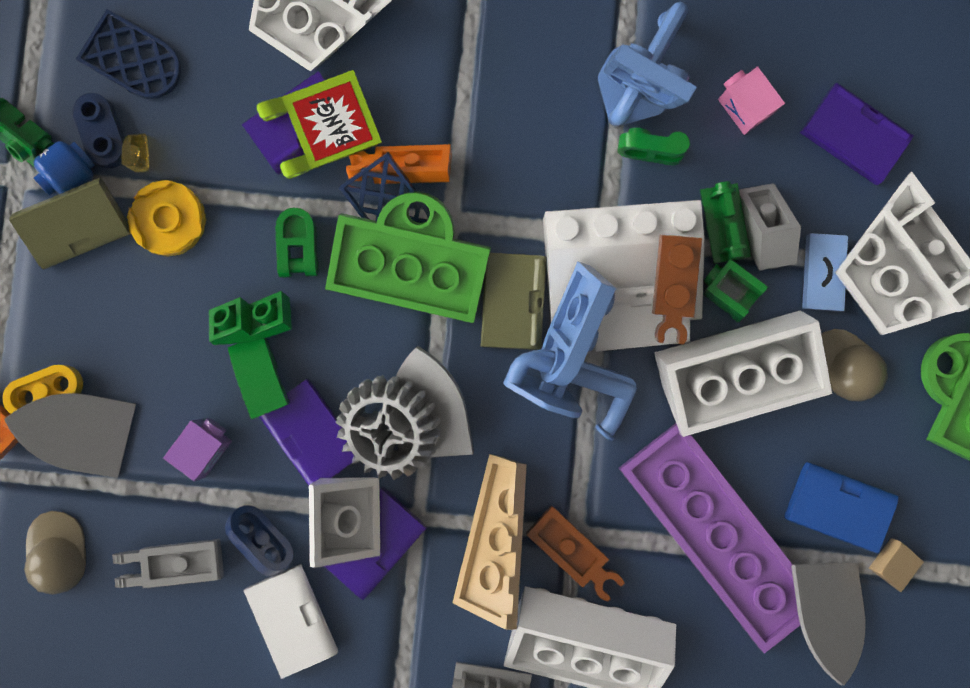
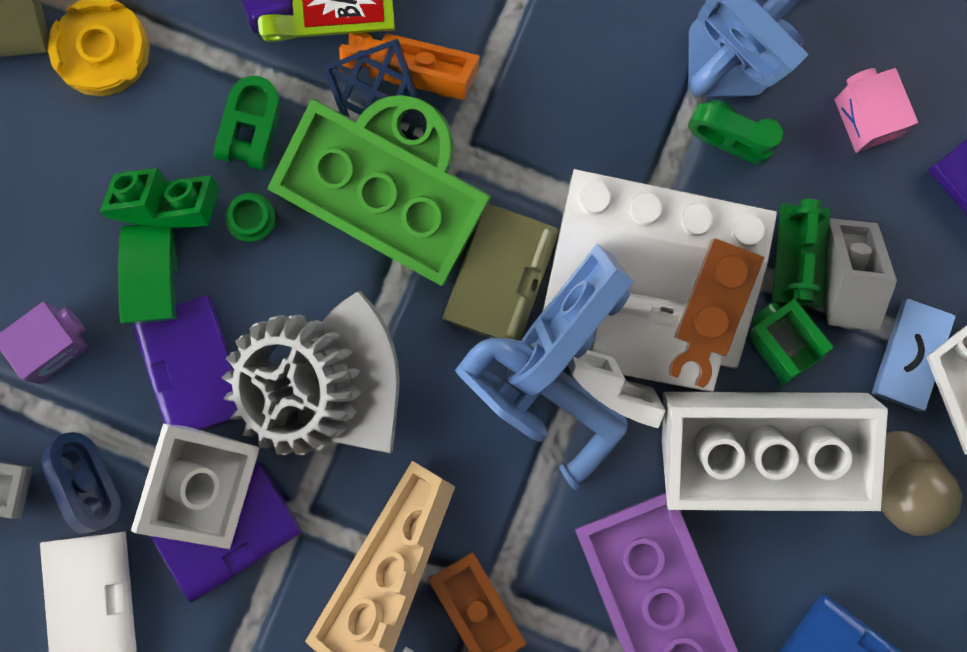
camera: 15 degrees right, 5 degrees down
none -> green plate [225,193,276,243]
none -> white slope [568,350,666,428]

